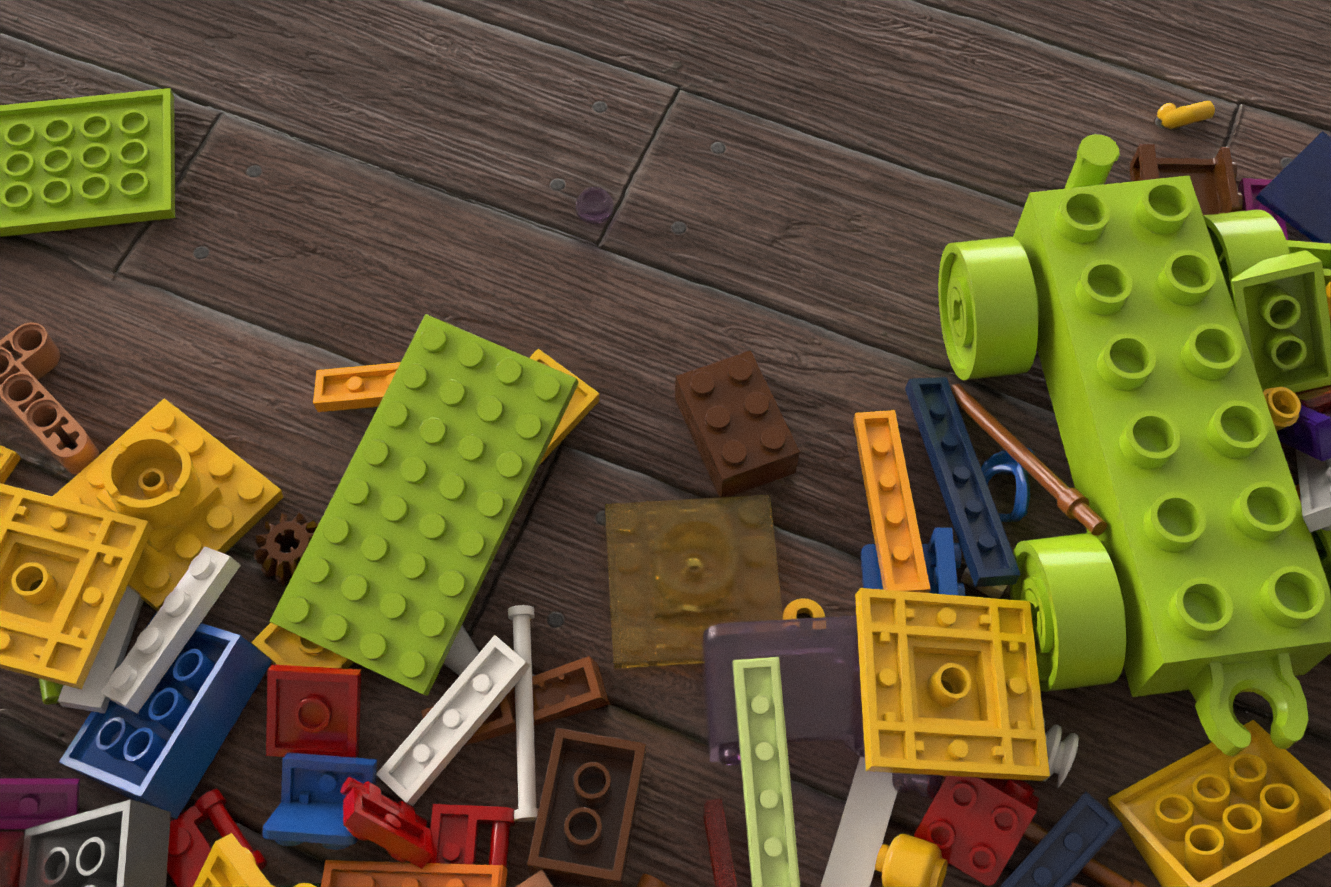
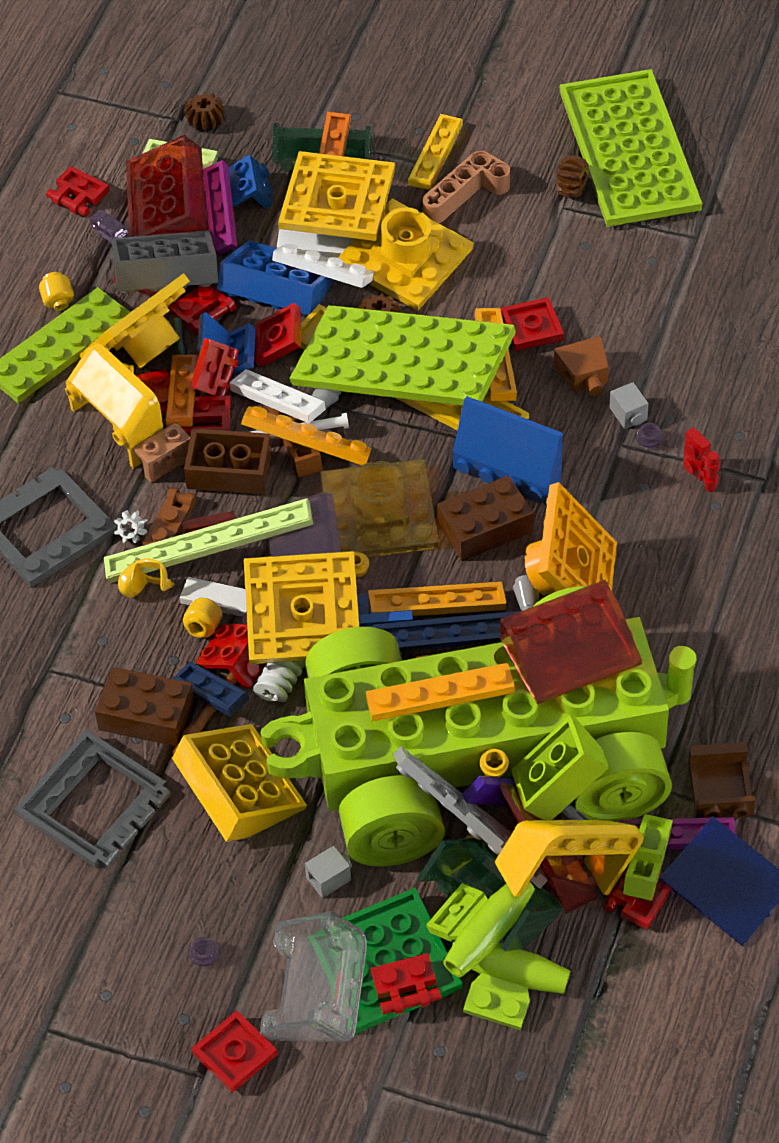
camera: 90 degrees right, 10 degrees down
none -> light orange plate [241,406,372,466]
none -> light orange plate [366,663,515,722]
none -> blue slope [453,396,563,505]
none -> clear red slope [500,580,642,704]
none -> red plate [501,297,564,351]
none -> light grey cone [513,575,539,611]
none -> light orange piece [525,482,617,595]
none -> dark orange torso [554,336,609,397]
none -> reddish brown gear [555,155,589,198]
none -> light grey brick [610,382,648,429]
none -> red plate [683,427,721,492]

